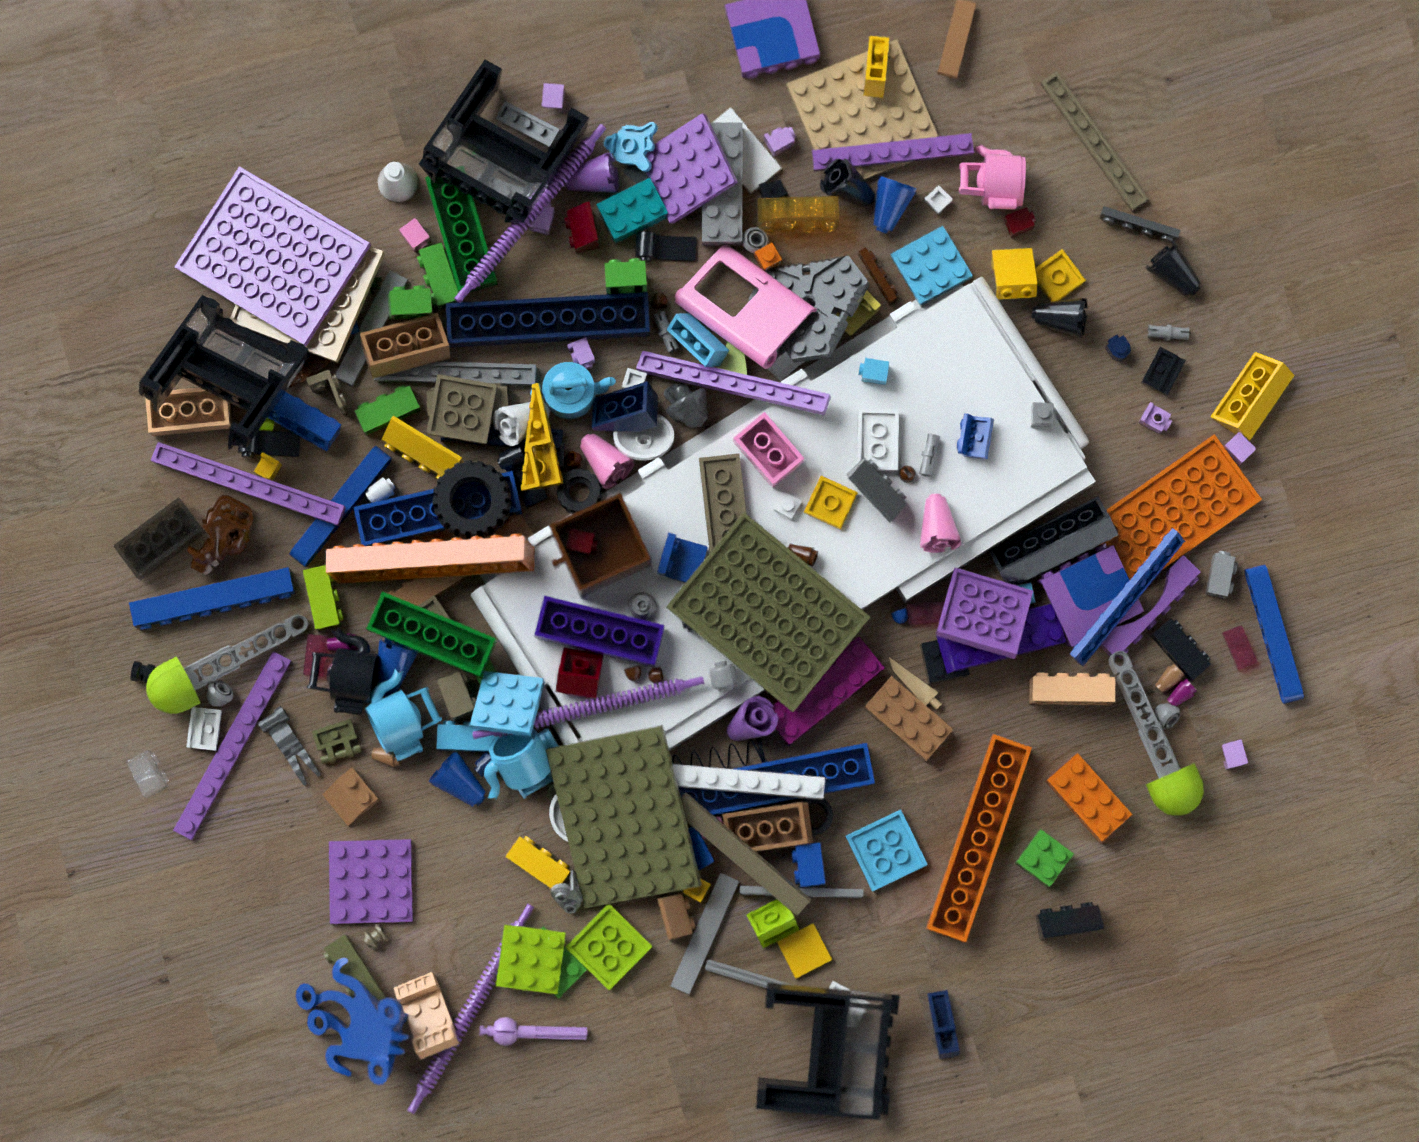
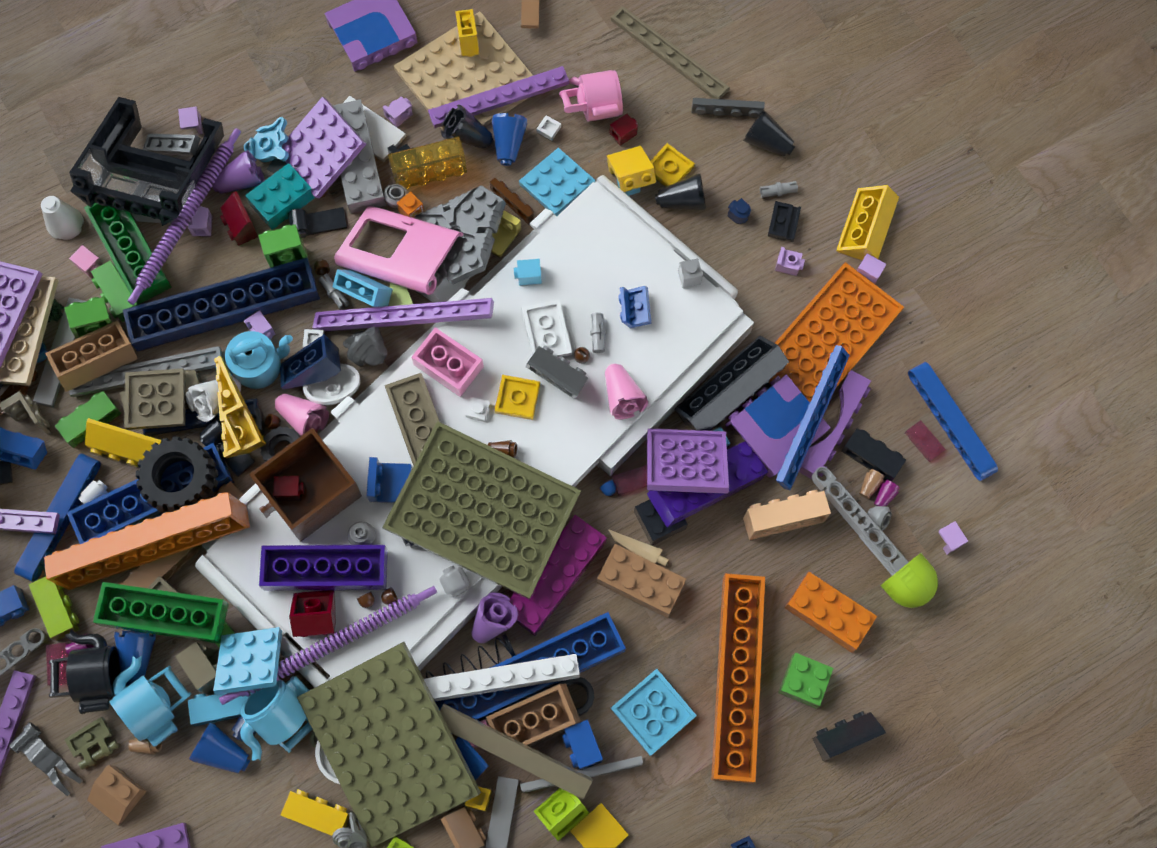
camera: 15 degrees left, 10 degrees down
light grey brick [1205,551,1238,599] -> none

